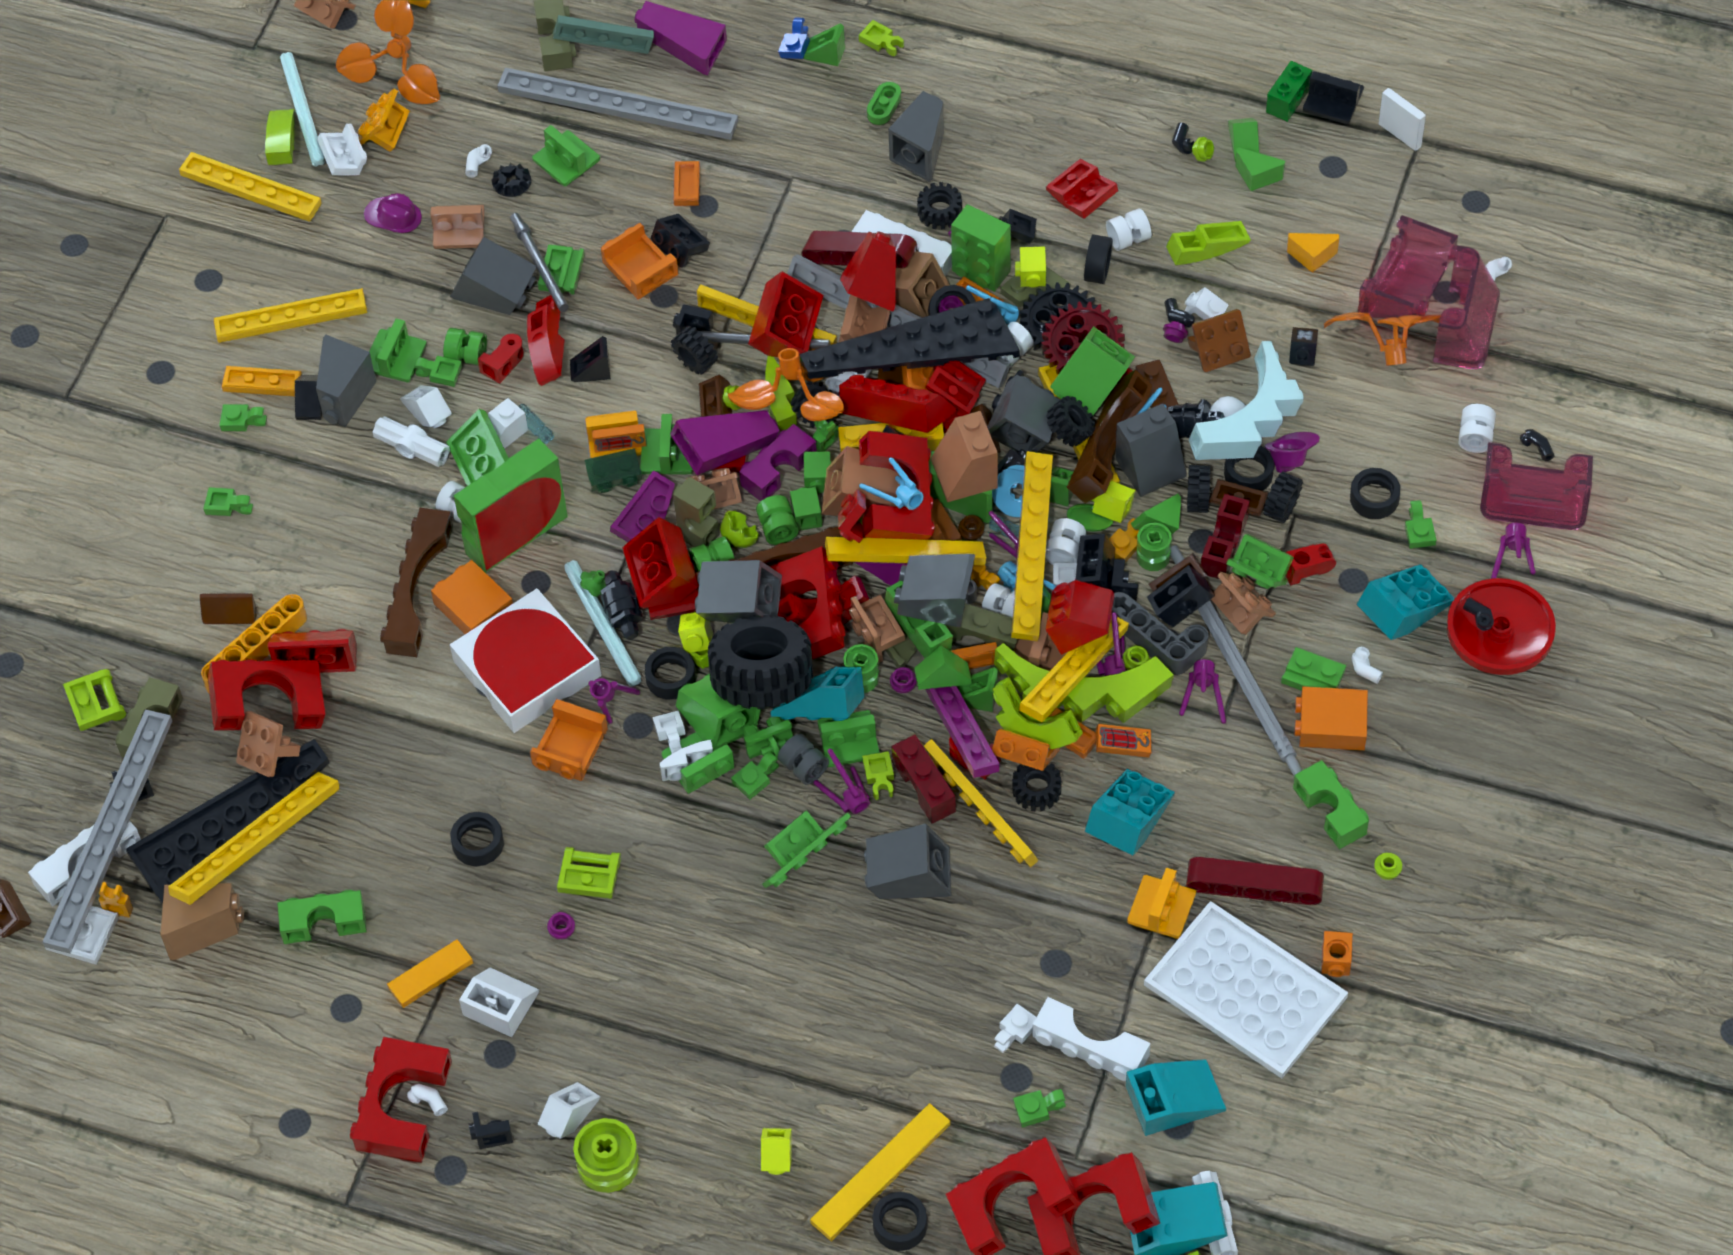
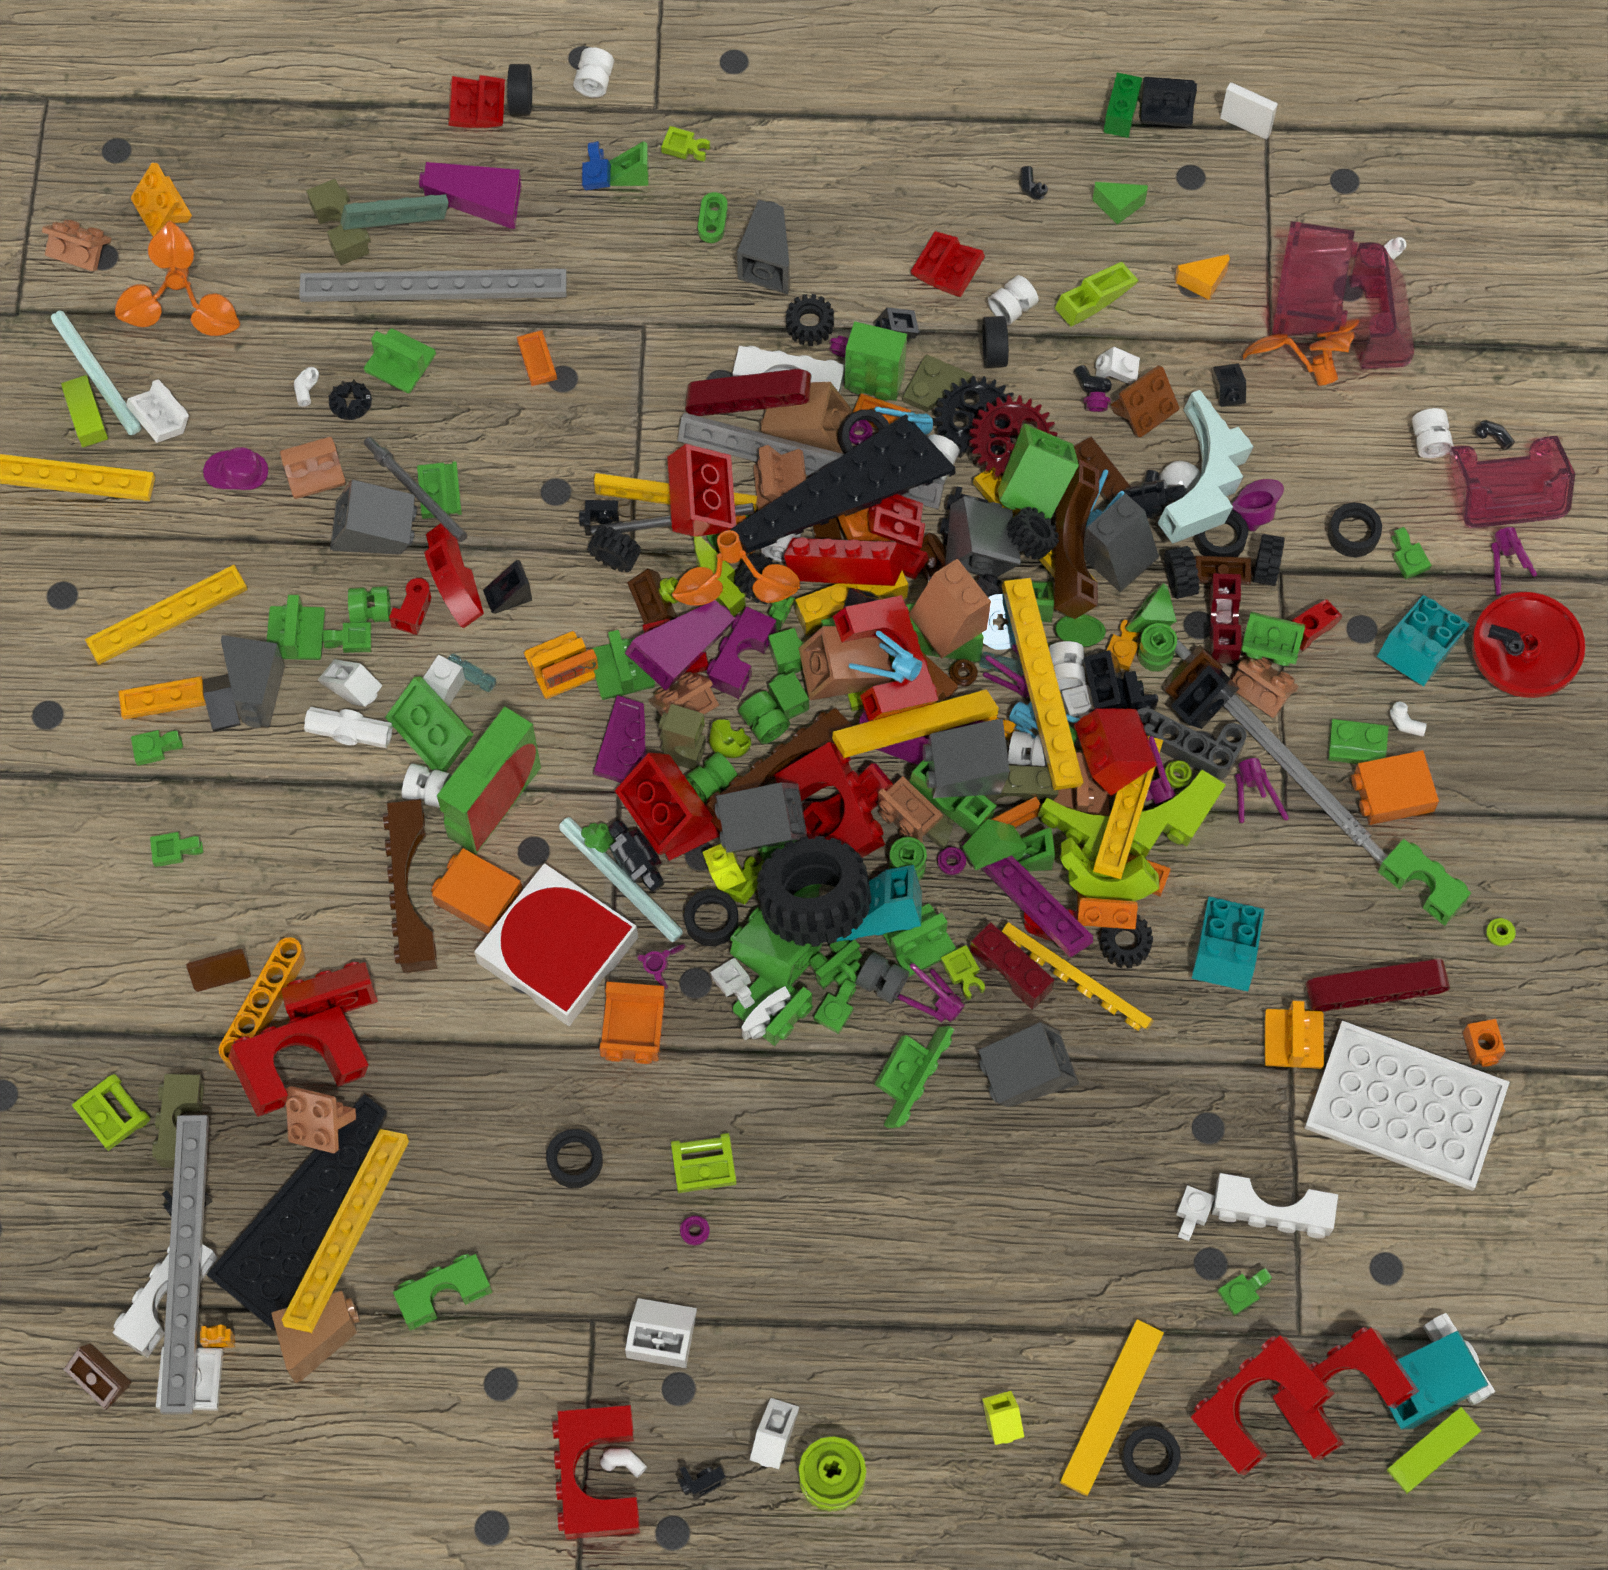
camera: 20 degrees left, 10 degrees up
light orange bracket [358,88,410,152] -> none
light orange tile [387,939,473,1008] -> none
clear green bracket [584,448,642,493] -> none
orange panel [601,223,678,300] -> none
black bracket [651,213,710,268] -> none
red bracket [838,489,866,543] -> none
red slope [840,231,896,312] -> none
neon yellow brick [1015,247,1046,288] -> none
neon yellow brick [1091,481,1135,523] -> none
tile [1096,724,1151,758] -> none
teal slope [1126,1059,1226,1136] -> none
lime plate [1192,137,1214,162] -> none
bright green slope [1228,118,1259,162] -> none

